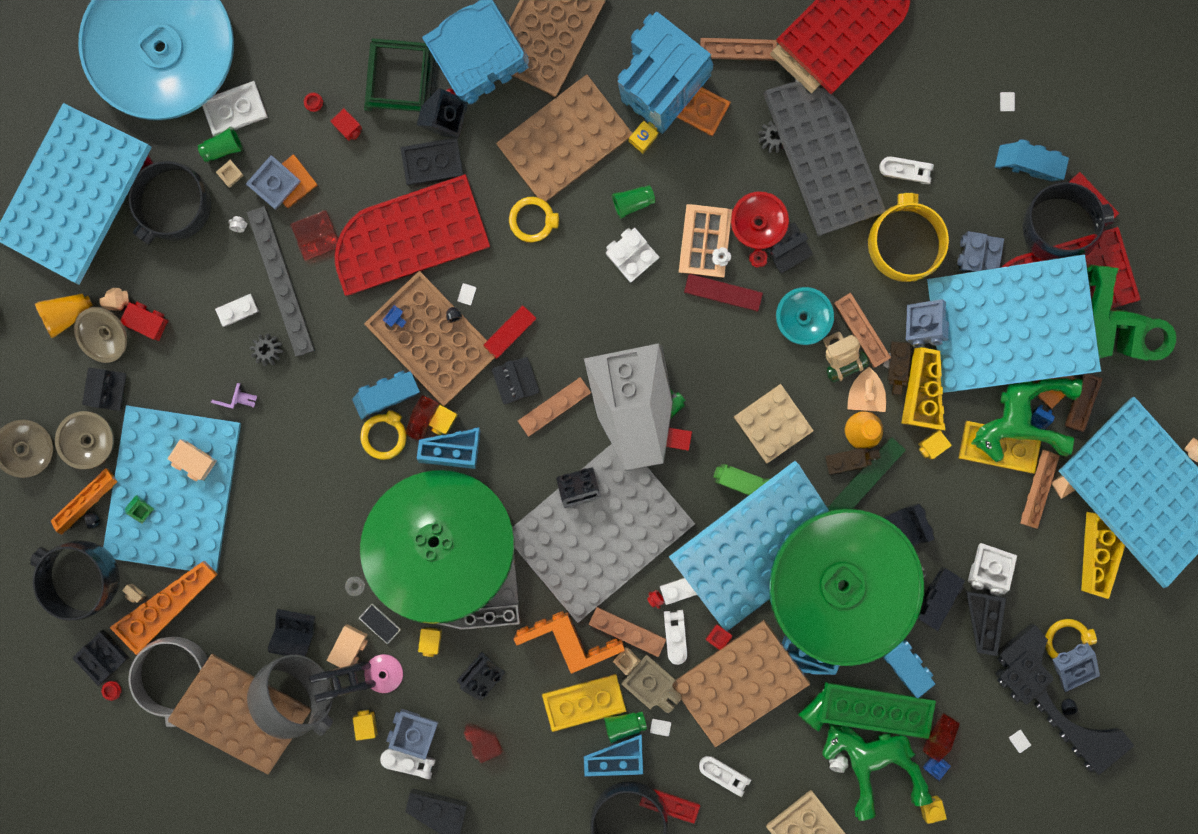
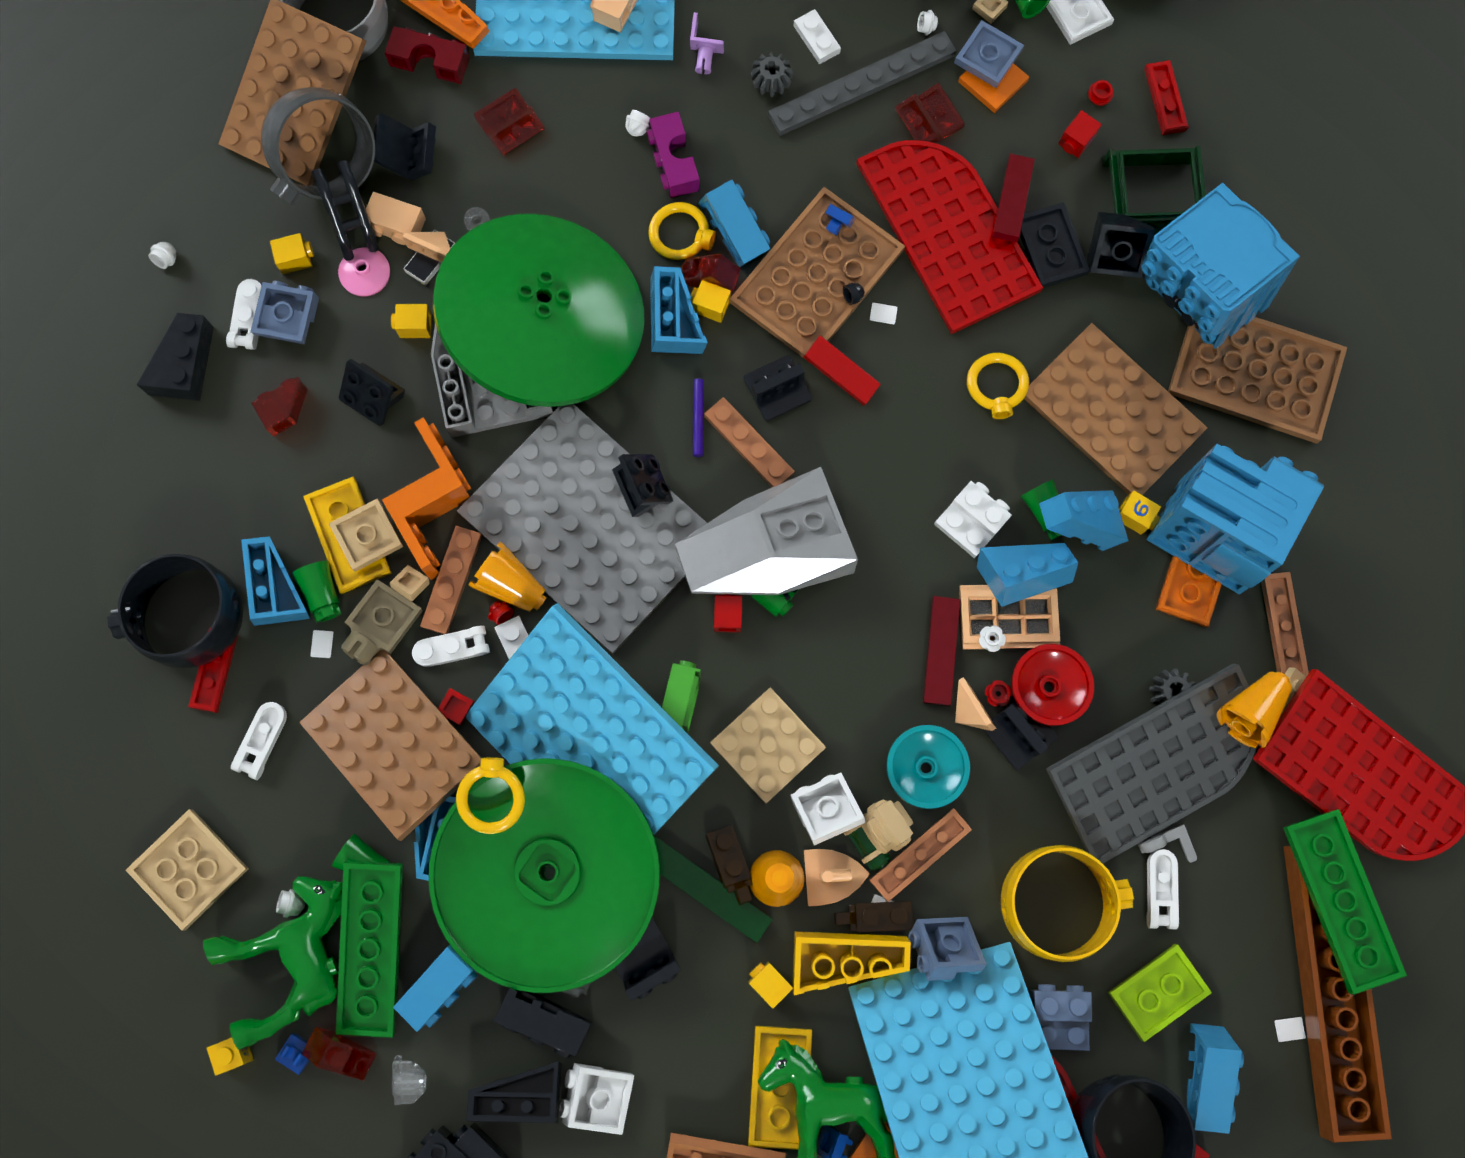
camera: 80 degrees right, 10 degrees down
none -> white plate [148,242,177,269]
none -> tan plate [329,498,403,572]
none -> dark red arch [384,26,470,84]
none -> clear piece [391,1055,427,1105]
none -> light nougat slope [402,232,451,263]
none -> yellow piece [456,757,525,834]
none -> light orange cone [468,541,547,612]
none -> clear red slope [474,87,545,155]
none -> white plate [625,110,650,136]
none -> magenta arch [646,111,700,198]
none -> dark purple bar [693,379,704,457]
none -> white plate [791,773,865,845]
none -> light nougat slope [955,677,996,731]
none -> dark azure wedge [977,543,1078,607]
none -> dark red tile [992,153,1035,243]
none -> dark azure wedge [1039,490,1129,551]
none -> lime plate [1108,944,1212,1042]
none -> light grey piece [1138,824,1197,863]
none -> red tile [1144,60,1189,135]
none -> light orange cone [1217,672,1292,748]
none -> green plate [1283,809,1407,995]
none -> dark orange brick [1284,846,1392,1143]

